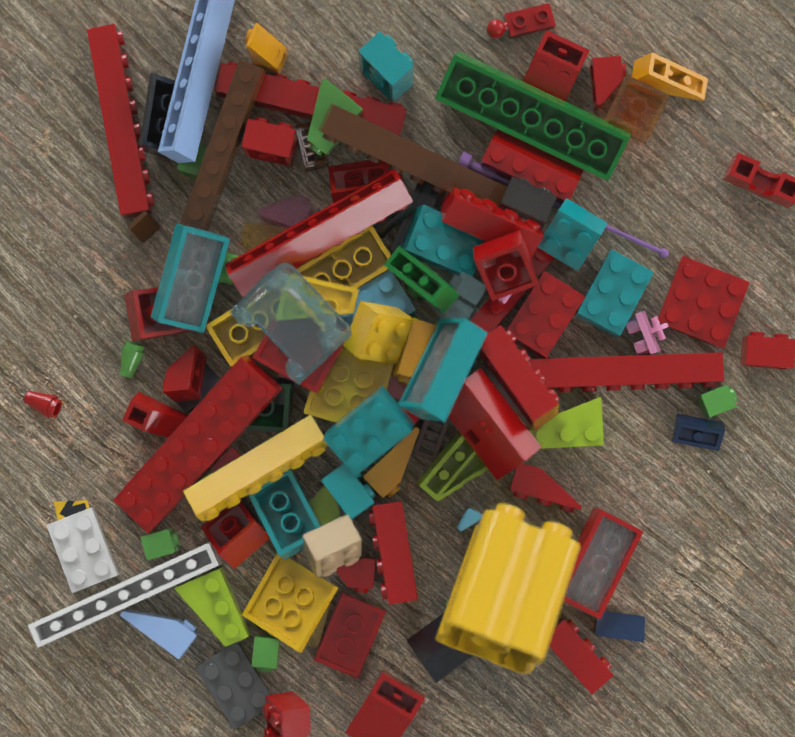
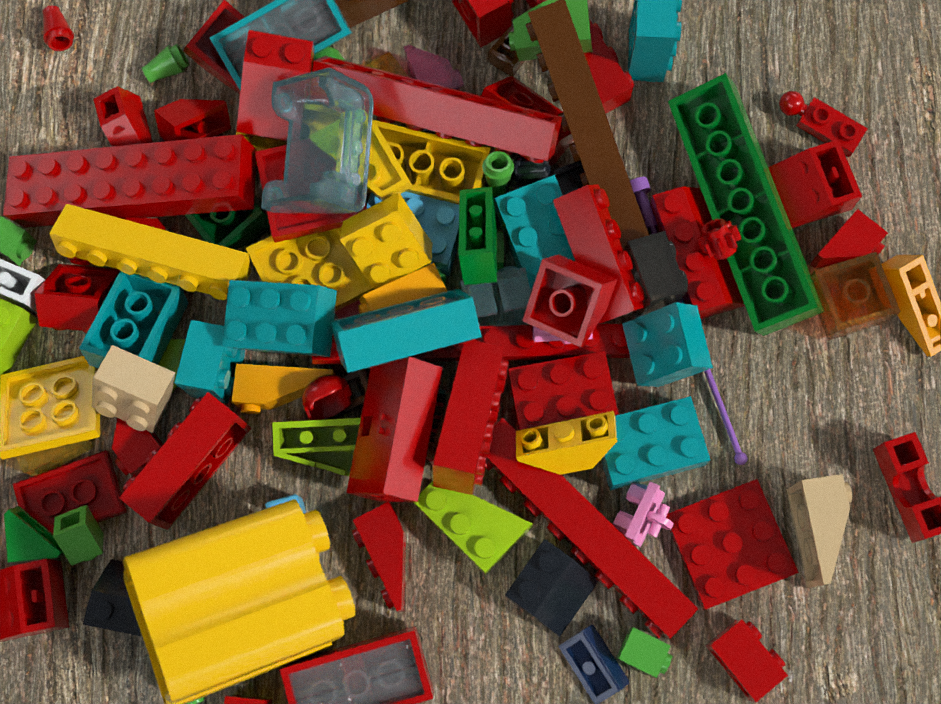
camera: 55 degrees right, 10 degrees down
none -> green slope [4,506,64,563]
none -> bright green brick [53,505,104,566]
none -> red slope [236,30,315,143]
none -> red hair [302,375,352,420]
none -> bright green cone [482,151,514,196]
none -> black slope [505,539,598,637]
none -> yellow slope [516,411,617,475]
none -> red gear [697,218,742,260]
none -> tan slope [786,474,852,588]

